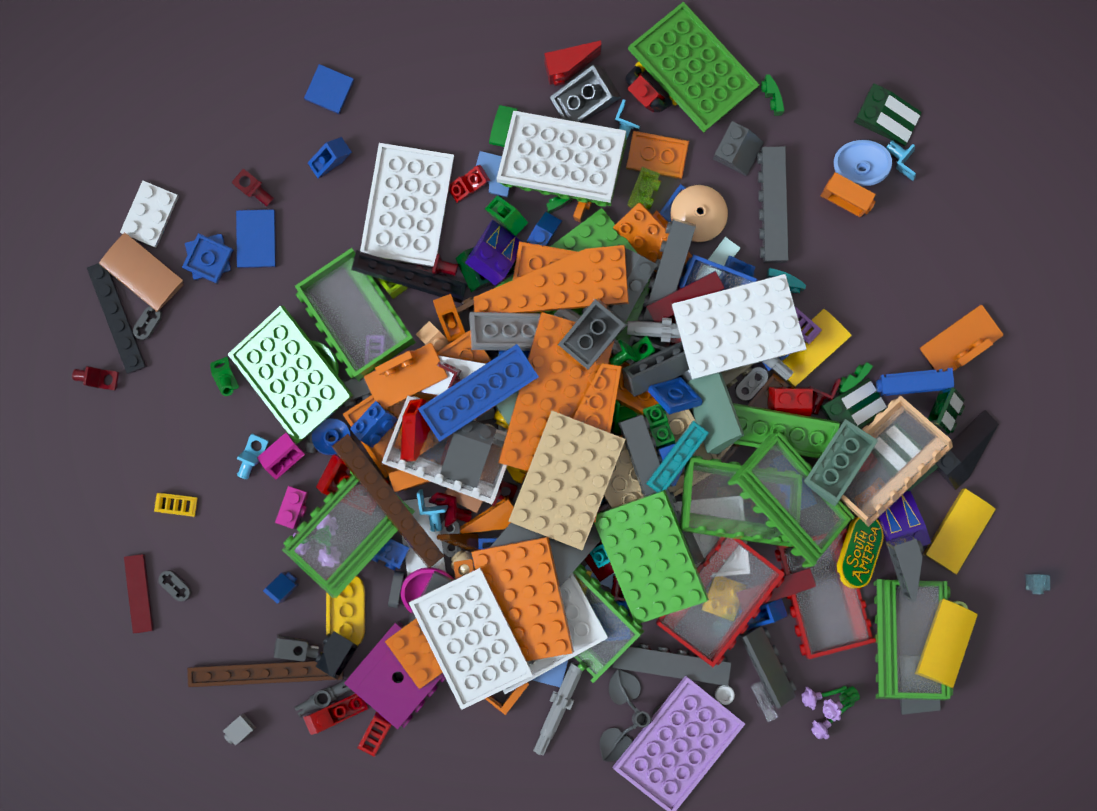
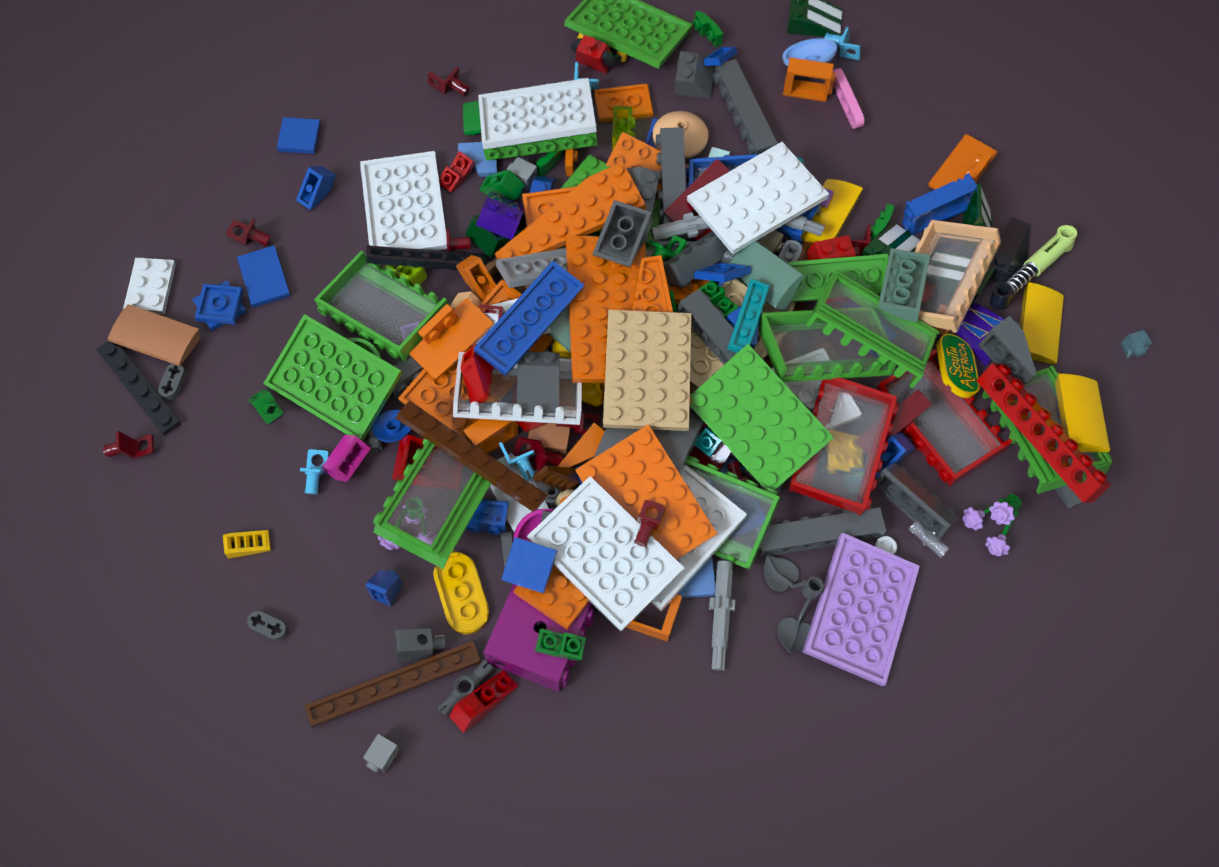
camera: 25 degrees left, 20 degrees down
dark red tile [124,554,153,633] -> none
dark pink brick [275,486,309,529] -> none
black slope [315,631,358,680] -> none
blue bracket [350,401,398,448] -> none
red slope [357,711,392,757] -> none
red slope [544,40,601,86] -> none
dark grey slope [550,65,621,123] -> none
none -> dark red bracket [427,67,470,96]
none -> blue tile [501,537,558,593]
none -> light grey brick [507,157,537,190]
none -> green slope [534,629,586,660]
none -> dark red bracket [634,500,665,547]
none -> blue tile [703,47,738,66]
none -> bright pink beam [832,68,864,129]
none -> red brick [976,363,1111,503]
none -> piece [990,225,1077,310]

